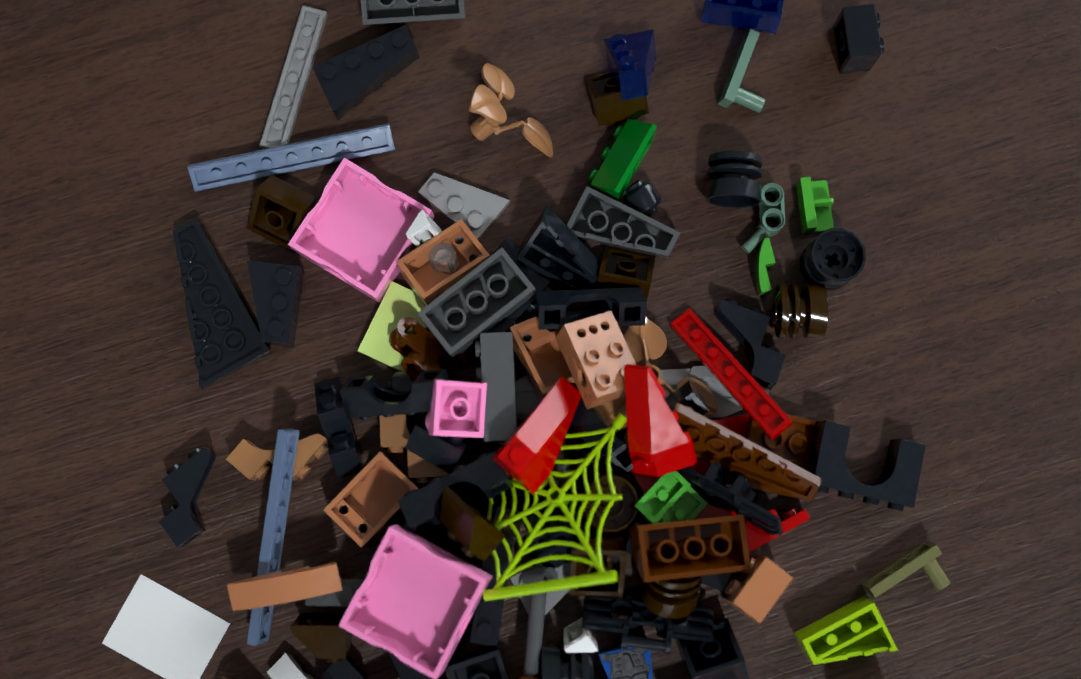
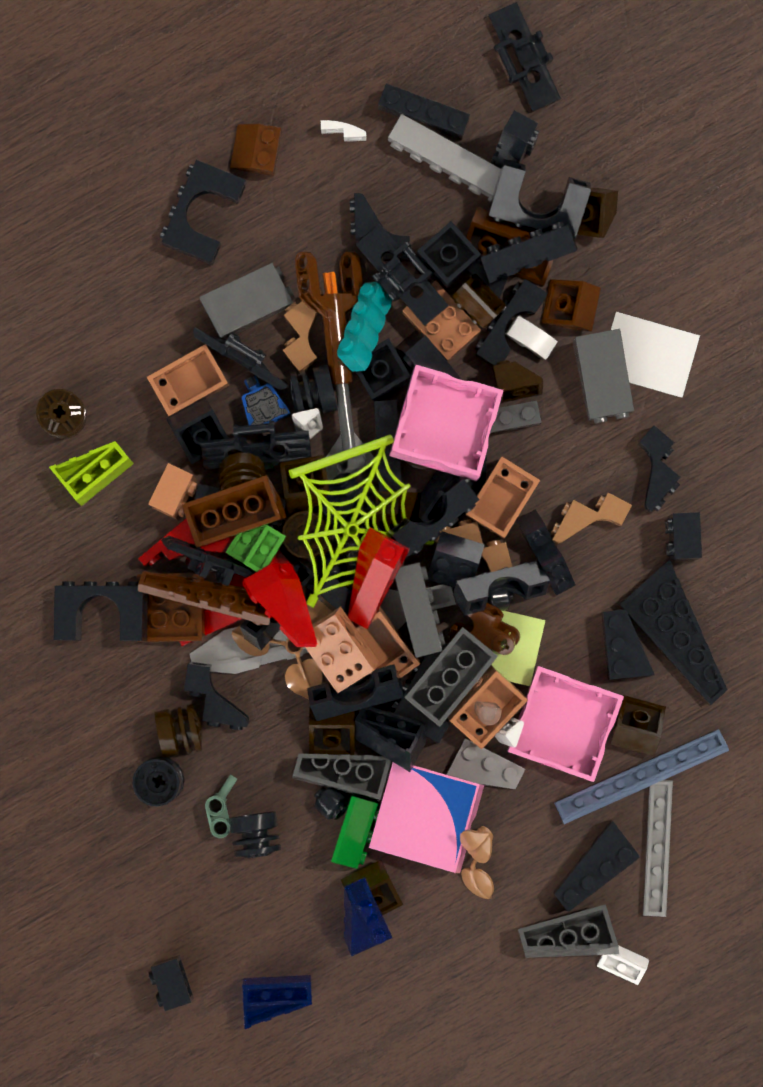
camera: 165 degrees right, 5 degrees up
nougat slope [227,562,342,611] -> none
sand blue tile [247,429,299,646] -> none
bright pink slope [425,380,487,438] -> none
dark brown slope [440,486,505,561] -> none
red tile [669,308,793,441] -> none
sand green piece [718,29,765,113] -> none
bright green slope [755,238,776,297] -> none
bright green panel [796,177,834,234] -> none
olive piece [861,541,950,598] -> none
none -> bright pink tile [369,762,484,873]
none -> dark grey slope [573,328,634,424]
none -> black brick [665,512,702,561]

